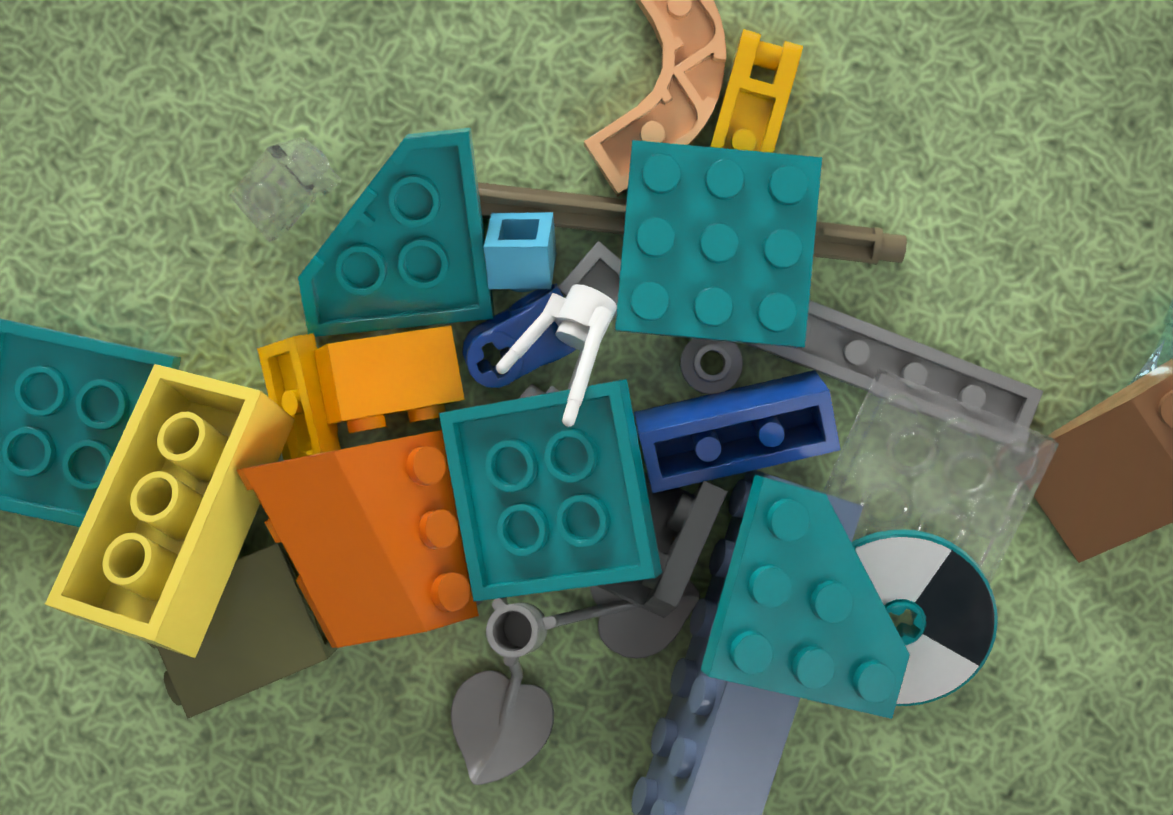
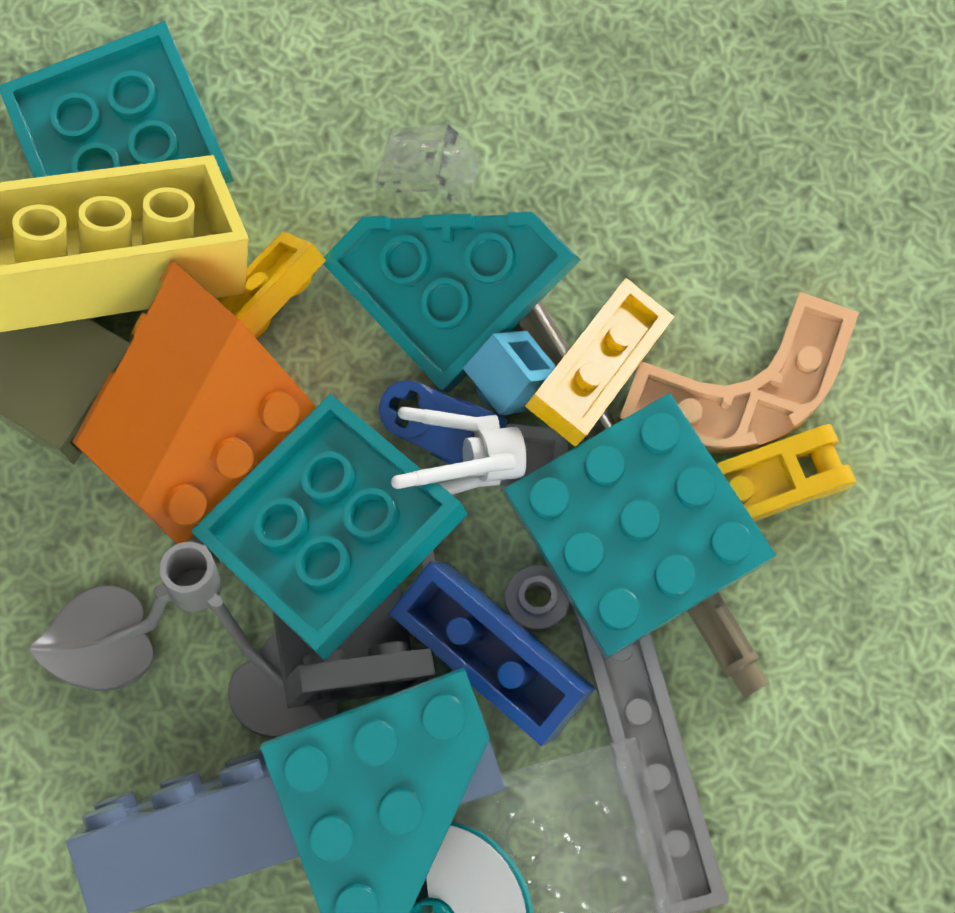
camera: 55 degrees right, 15 degrees down
light orange brick [314,325,465,433] -> none
none -> plate [525,278,674,447]

